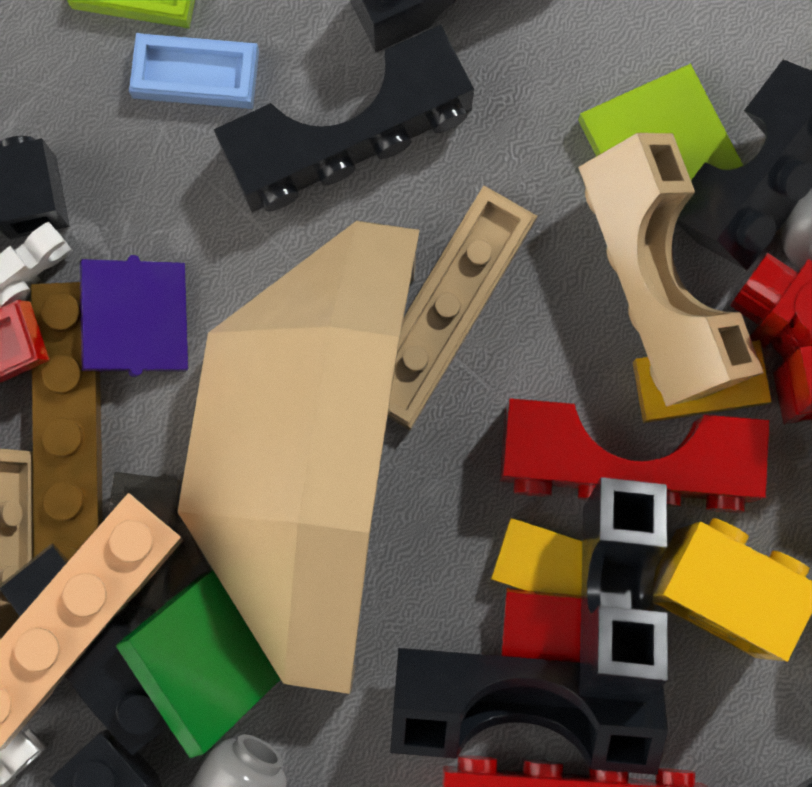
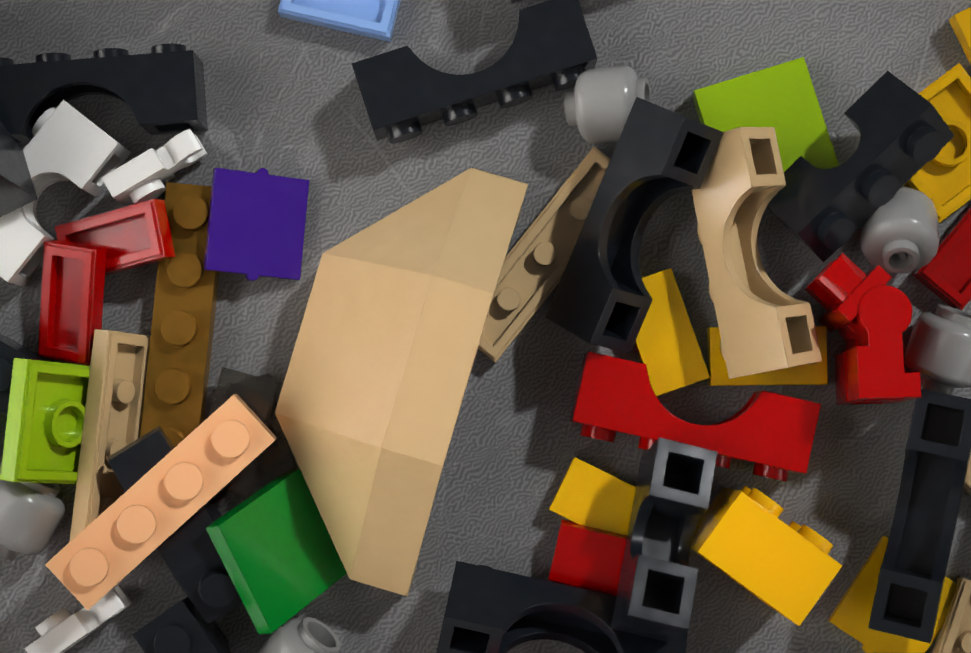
camera: 10 degrees right, 5 degrees up
none -> black arch [545,97,724,353]
none -> light grey head [564,66,652,144]
none -> yellow tile [634,268,710,396]

